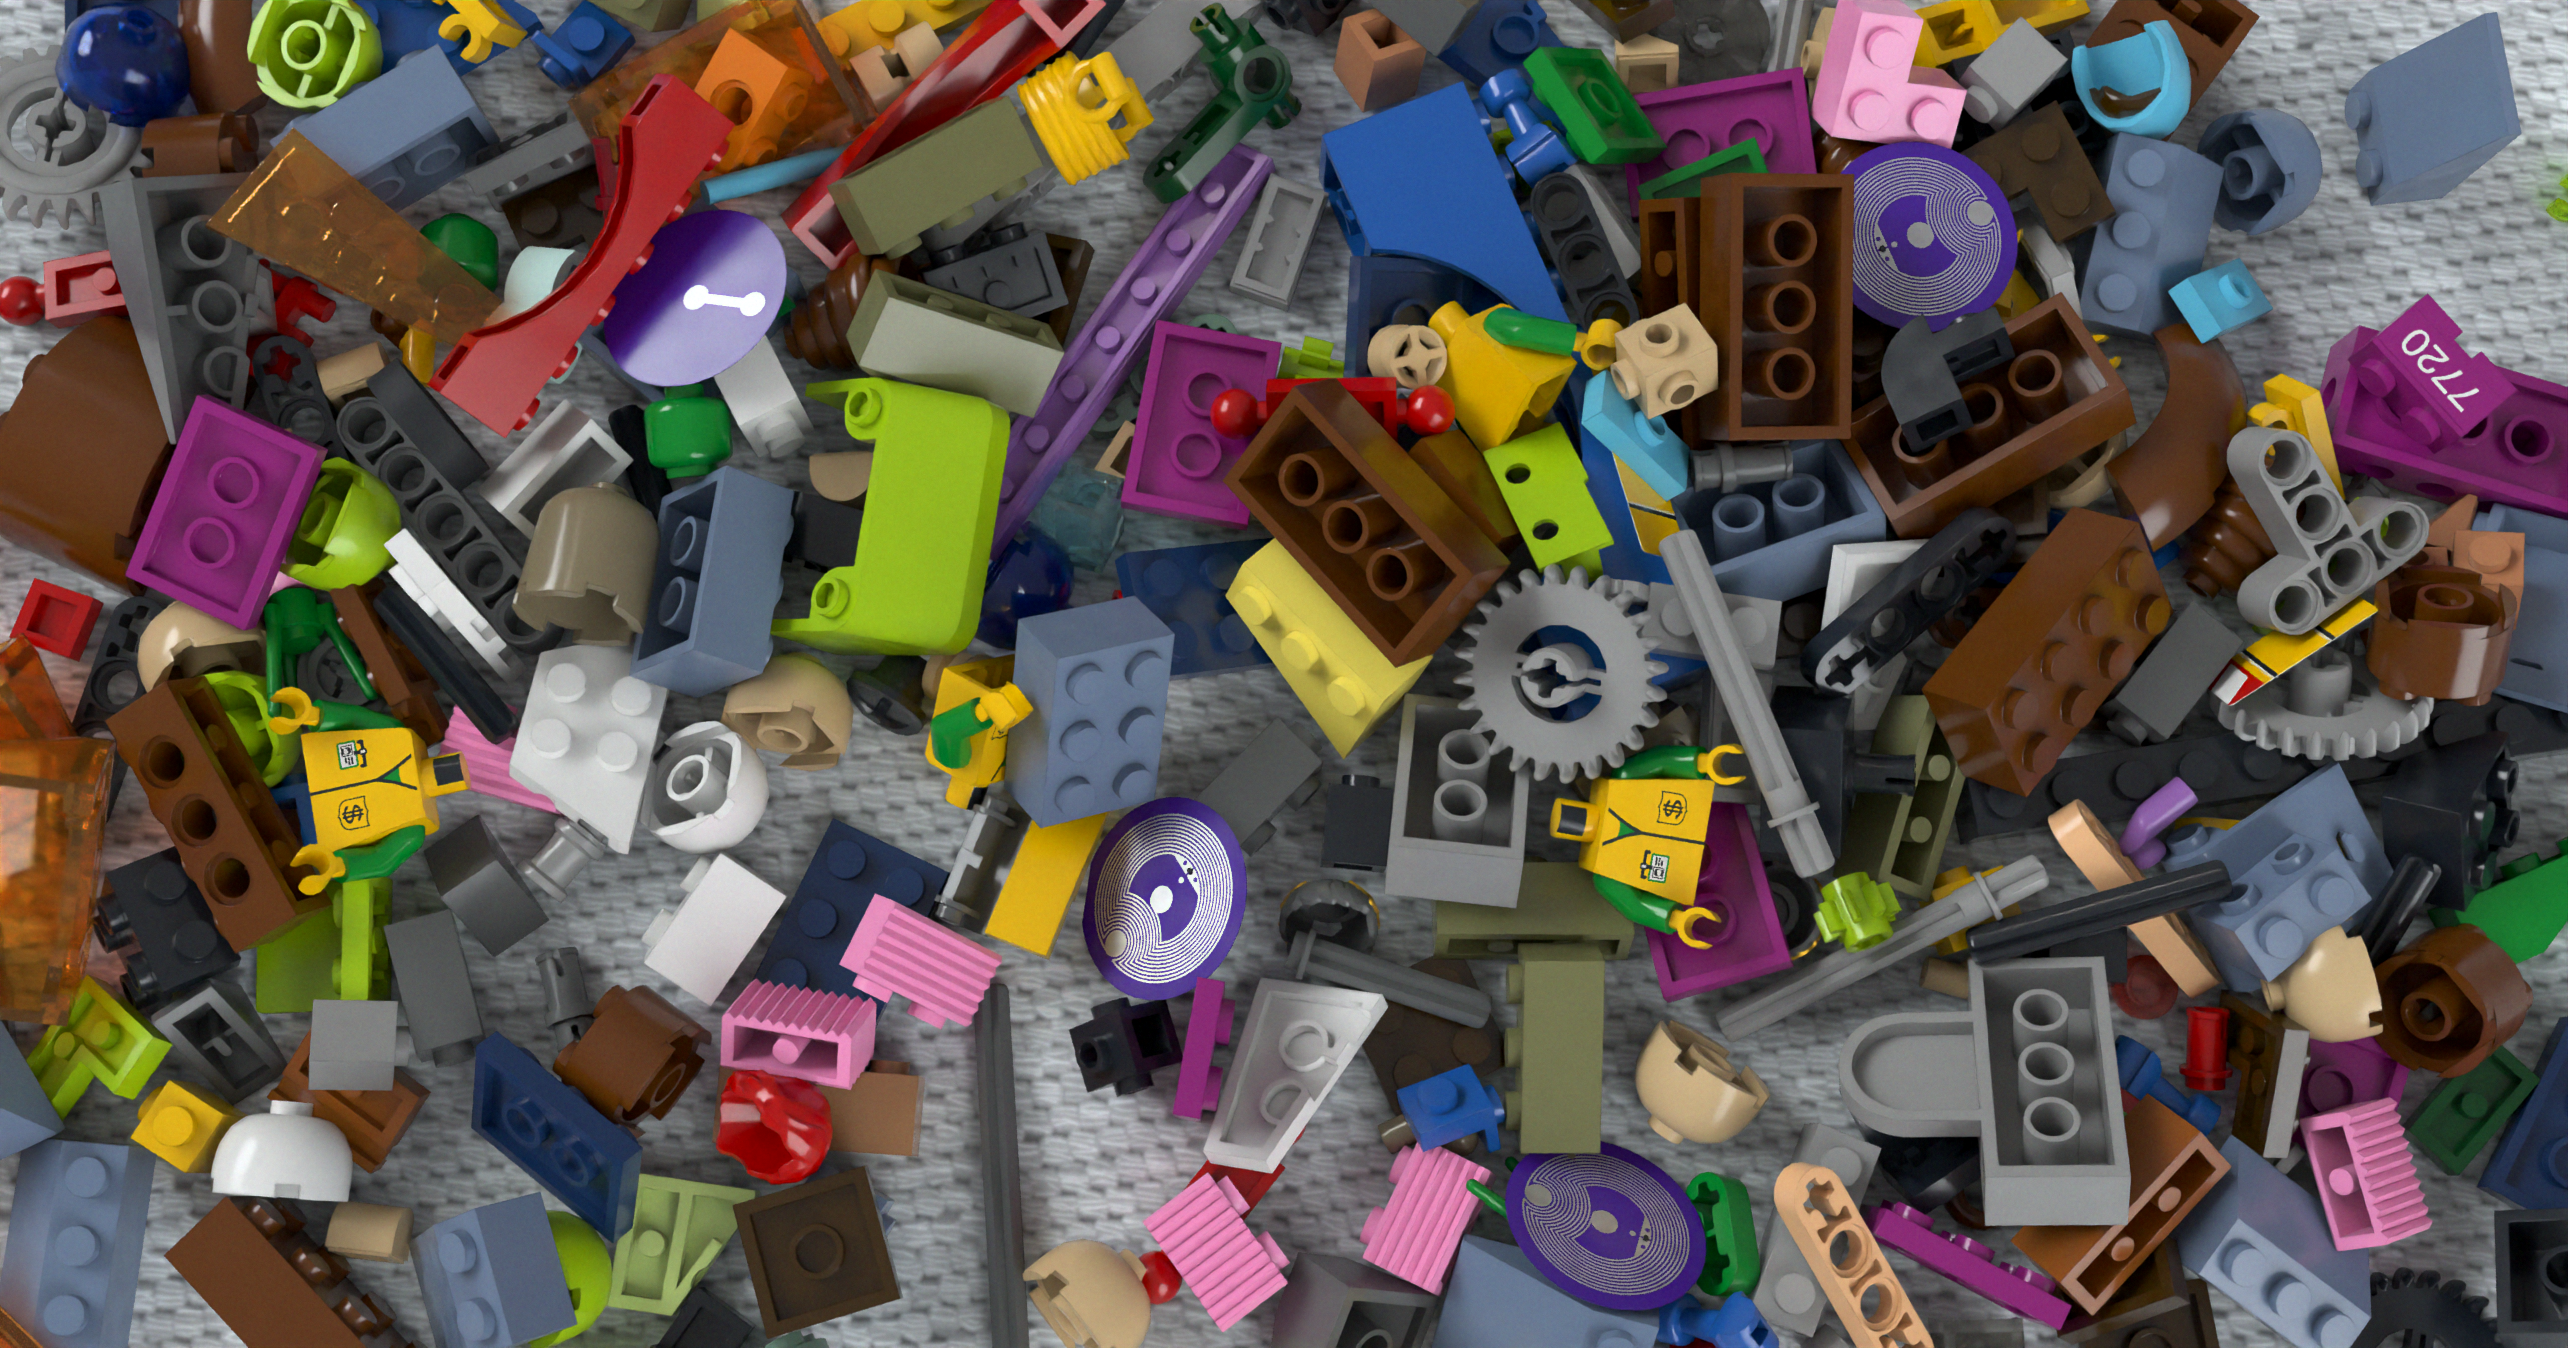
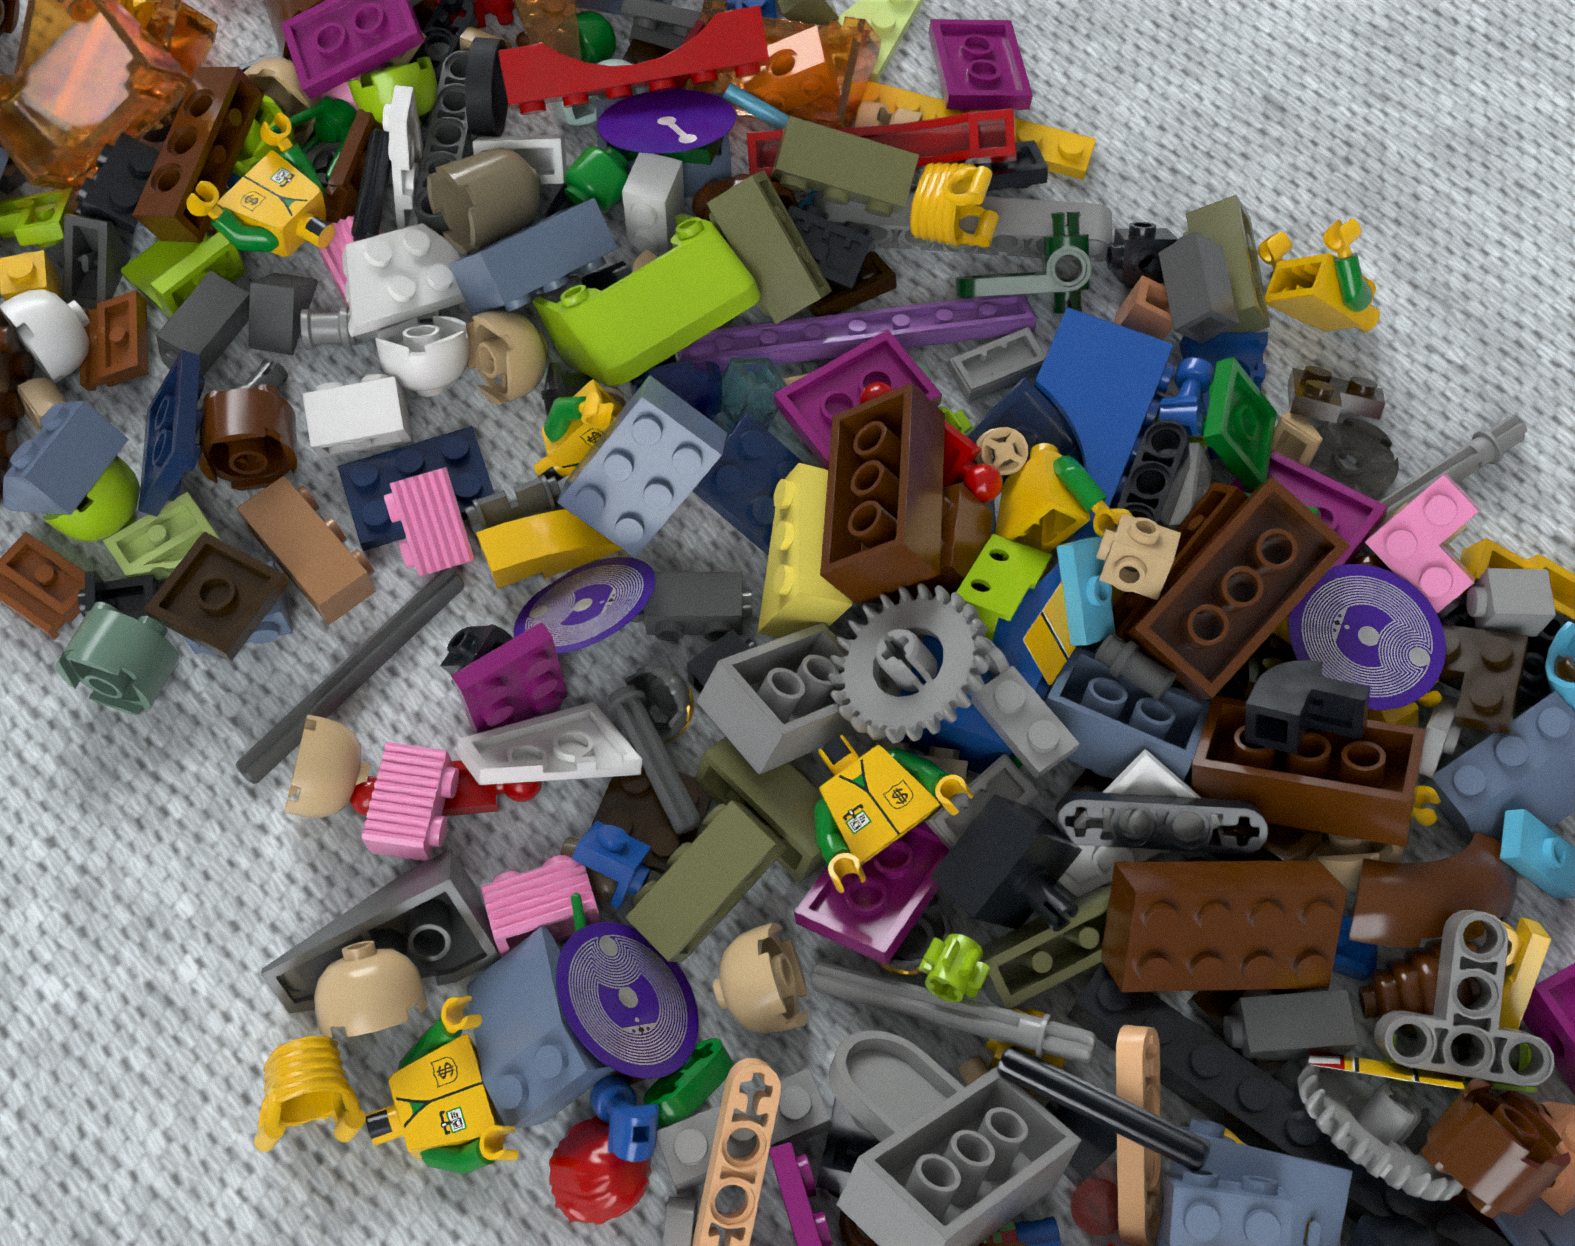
camera: 50 degrees right, 15 degrees down
red plate [9,578,104,662] -> none
light grey brick [308,1000,410,1091] -> none
red hair [716,1069,833,1185] -> none
bright pink brick [720,978,877,1090] -> none
light grey axle [1659,529,1834,878] -> none
medium lavender arm [2118,777,2198,870] -> none

